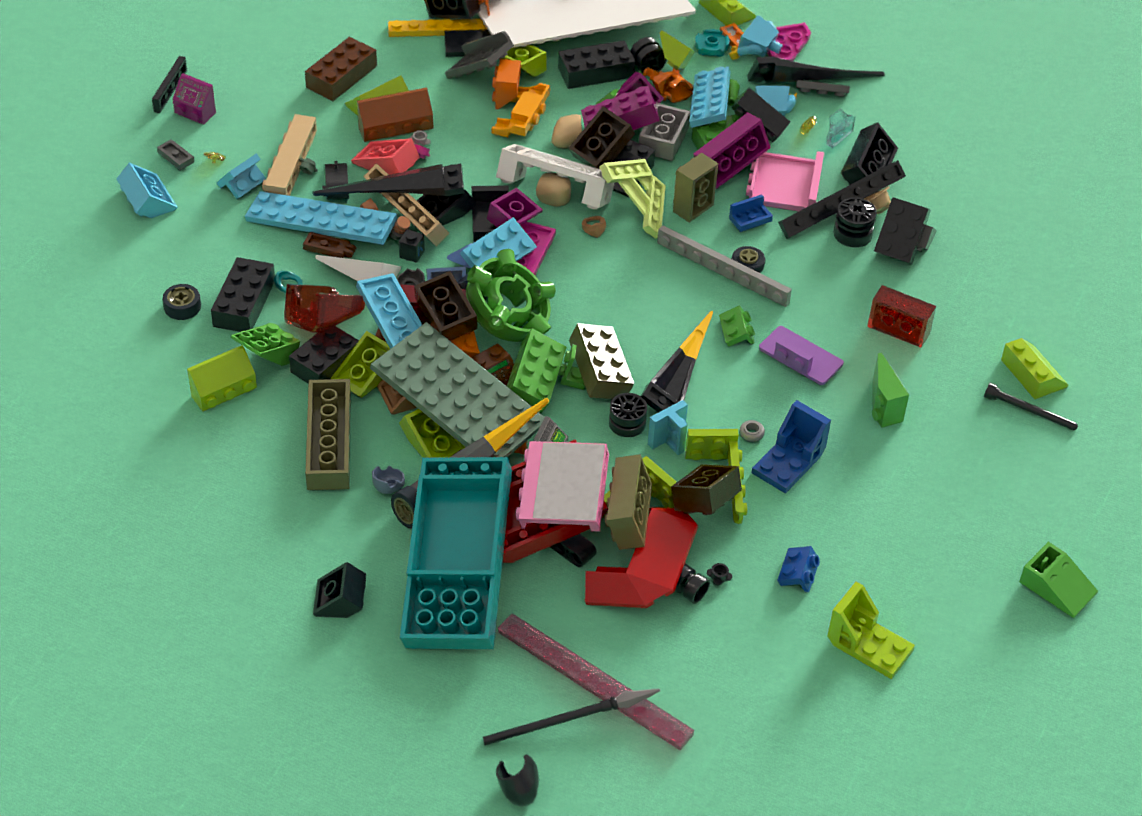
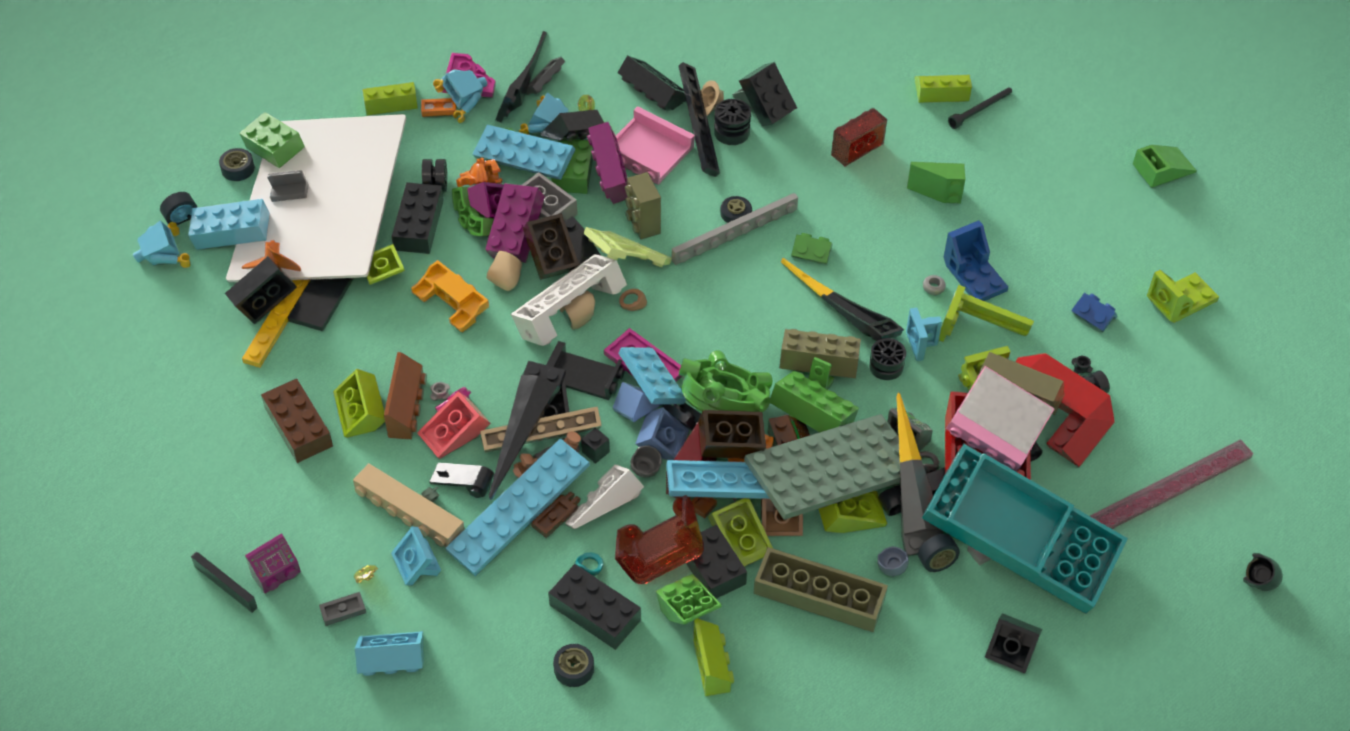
camera: 65 degrees left, 5 degrees up
dark grey bracket [445,31,514,79] -> none
black piece [482,689,660,745] -> none
magenta slope [487,188,543,228] -> none
orange slope [492,59,521,109] -> none
lime slope [660,30,695,70] -> none
dark brown brick [671,464,742,515] -> none
teal plate [695,29,729,57] -> none
blue bracket [729,194,773,232] -> none
medium lavender bracket [759,326,844,385] -> none
clear light blue slope [826,108,856,148] -> none

